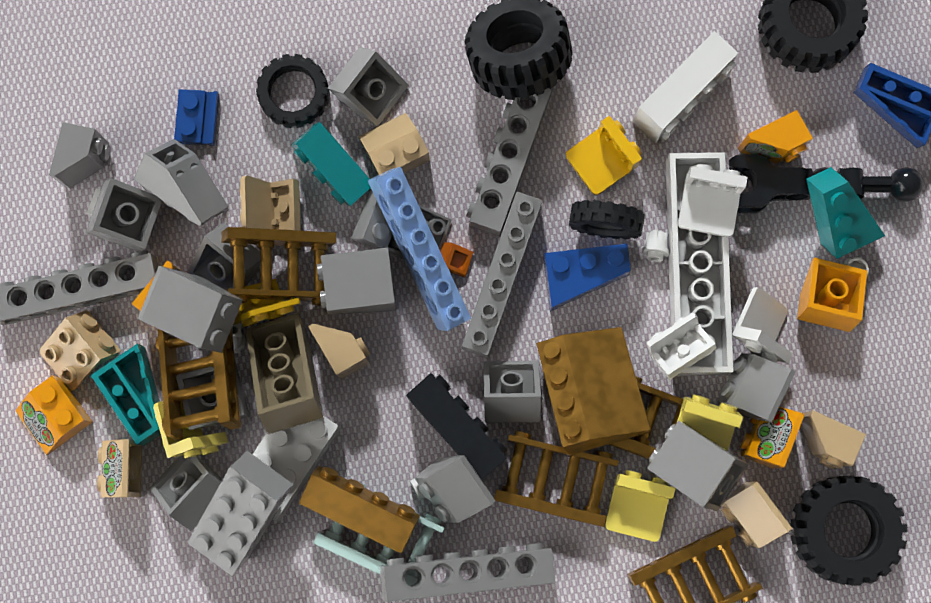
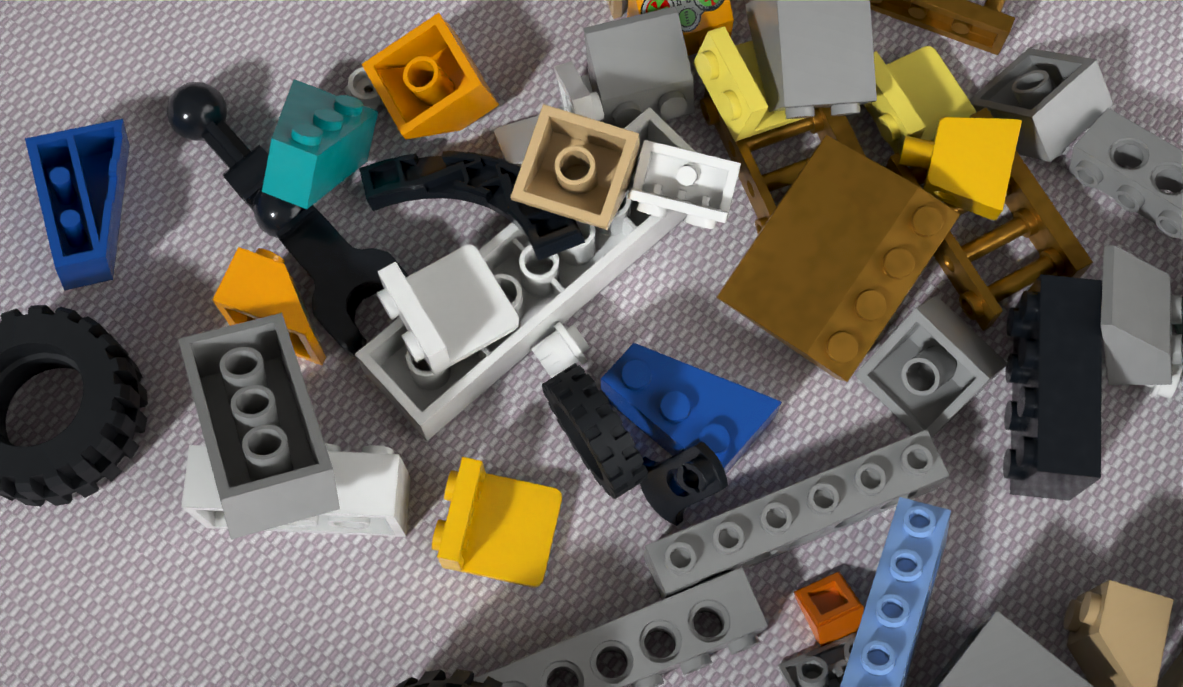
camera: 135 degrees left, 10 degrees down
none -> light grey brick [178,313,340,540]
none -> black tile [359,151,585,261]
none -> tan slope [510,104,640,230]
none -> black piece [640,441,728,526]
none -> yellow torso [899,117,1022,220]
none -> light grey slope [969,48,1114,162]

